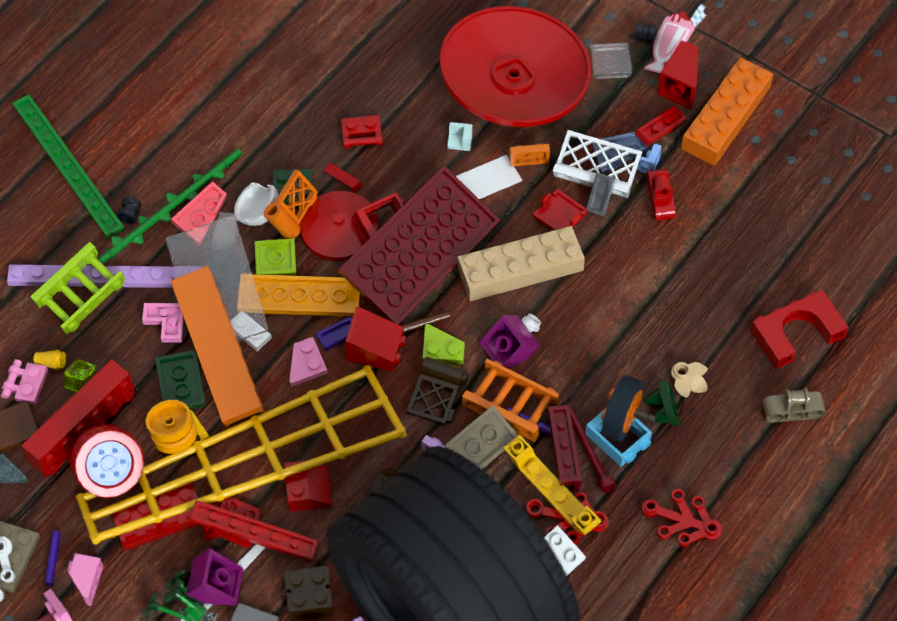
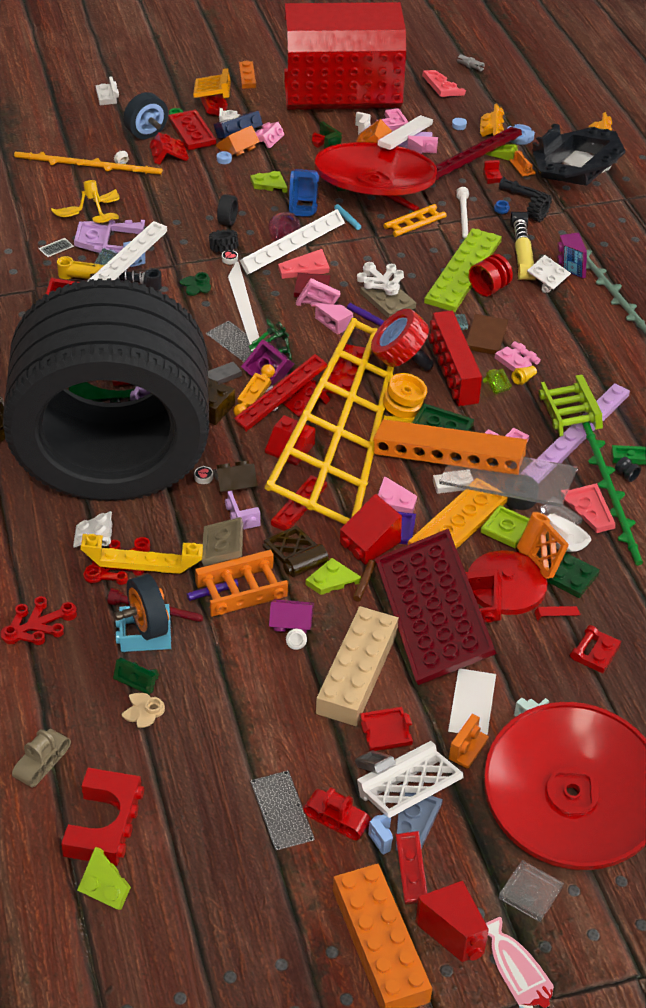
camera: 125 degrees right, 15 degrees down
dark red fence [547,405,582,492] -> none
black wheel [635,22,657,43] -> none
none -> lime wing [77,847,131,910]
none -> light orange plate [233,364,275,416]
none -> flat silver sticker [250,770,315,850]
none -> red tile [271,475,327,531]

